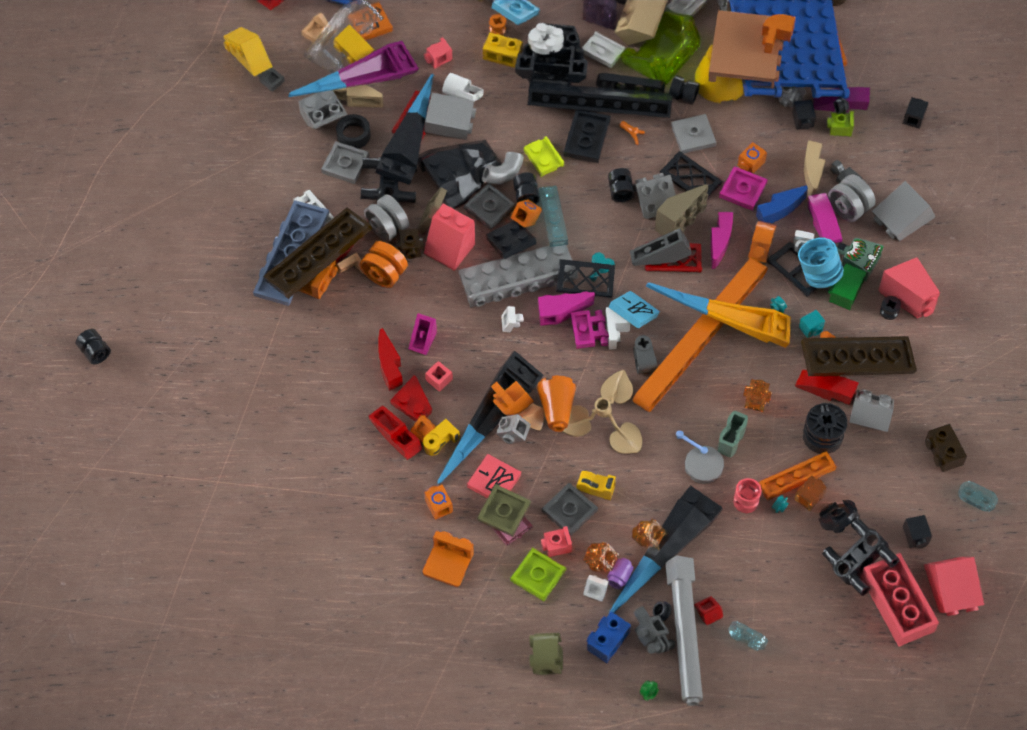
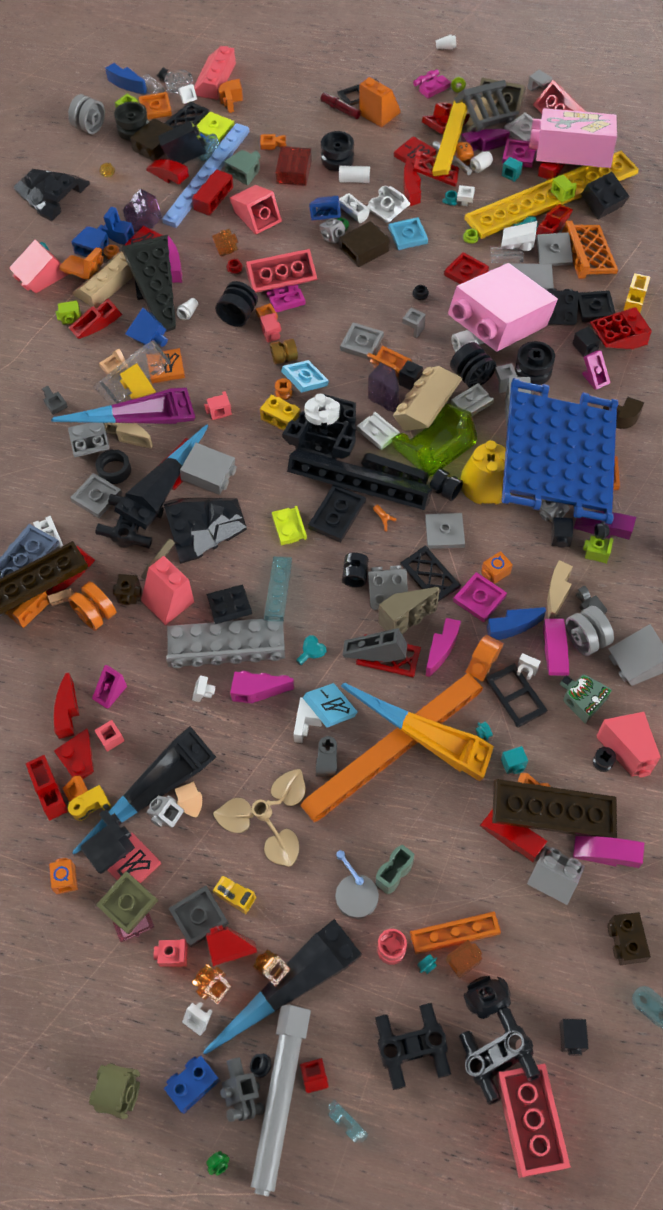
camera: 15 degrees right, 0 degrees up
yellow wedge [223,27,272,76] -> none
light grey wheel [364,195,410,243] -> none
orange bracket [423,530,474,587] -> none
white piece [442,73,484,102] -> none
dark grey plate [464,184,516,230] -> none
light grey cylinder [482,152,524,185] -> none
orange brick [491,381,534,415] -> none
orange brick [510,200,542,227] -> none
lime tile [510,547,566,601] -> none
black wheel [513,172,540,204] -> none
orange cone [537,375,576,432] -> none
black window [556,259,615,298] -> none
dark pink plate [571,310,609,349] -> none
medium lavender brick [607,558,634,589] -> none
nougat panel [709,10,784,89] -> none
clear orange brick [743,379,772,412] -> none
orange brick [762,14,796,54] -> none
medium azure wheel [798,238,844,288] -> none
black wheel [803,403,847,454] -> none
green brick [828,264,867,310] -> none
coral slope [924,556,984,616] -> none
none -> black bracket [81,809,135,874]
none -> red slope [206,925,257,966]
none -> black piece [375,1003,451,1090]
none -> dark pink slope [573,836,645,868]

